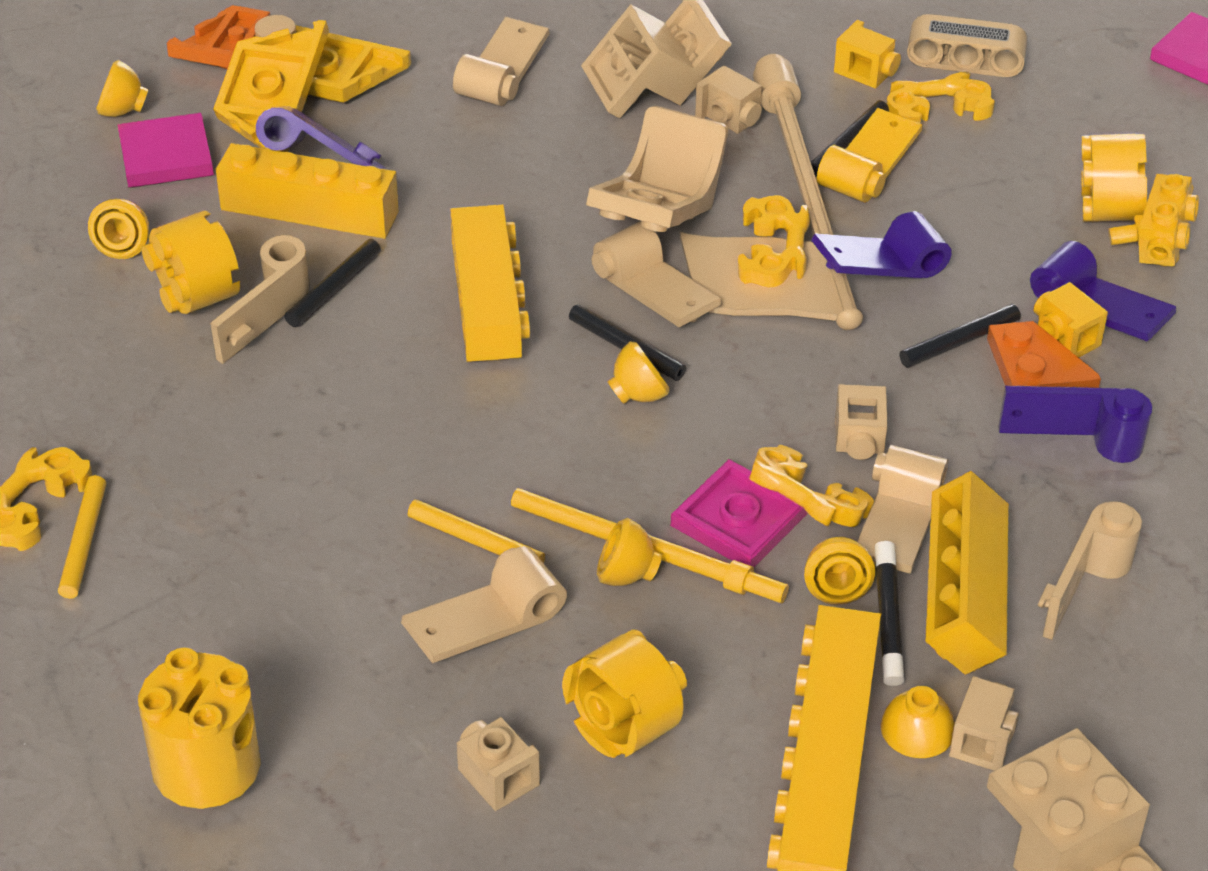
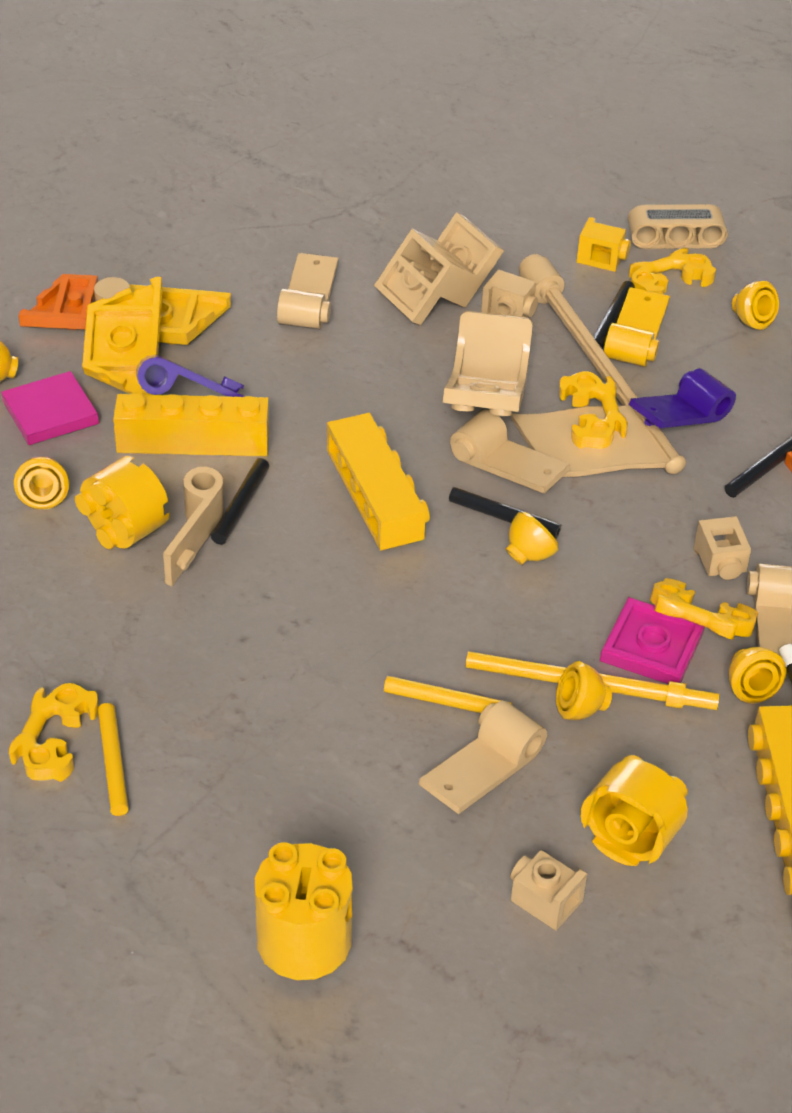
camera: 15 degrees left, 0 degrees up
none -> yellow brick [732,281,779,330]

